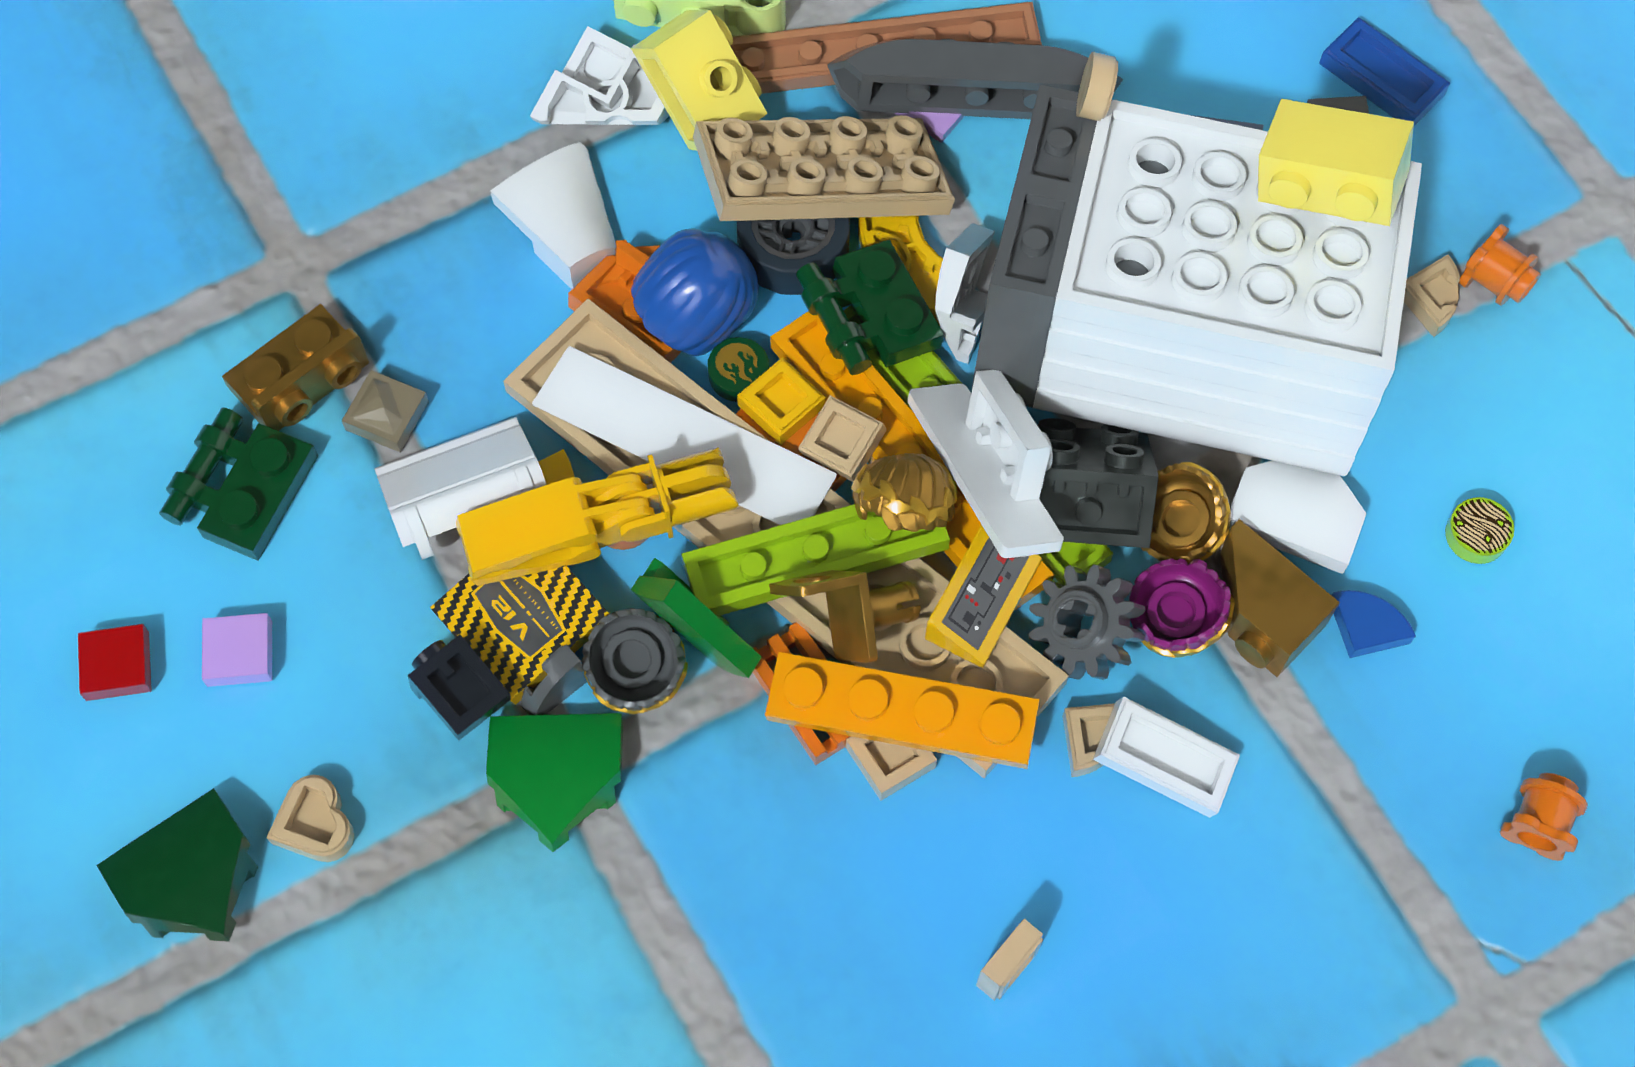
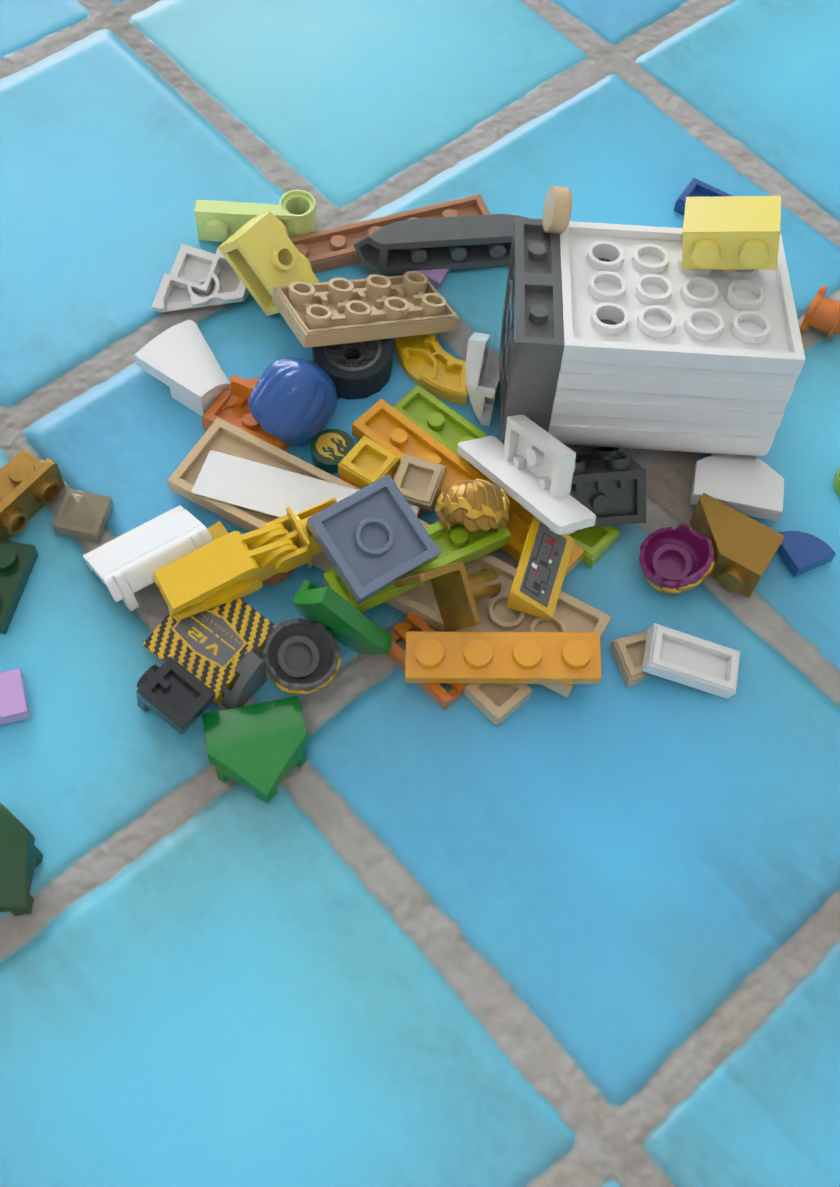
camera: 15 degrees left, 5 degrees down
tan tile [266,775,354,862] -> none
dark green plate [796,239,944,375] -> none
tan tile [976,919,1043,1001] -> none
dark grey gear [1028,565,1146,680] -> none
pearl gold hair [1141,462,1231,564] -> none
none -> sand blue plate [306,474,441,605]

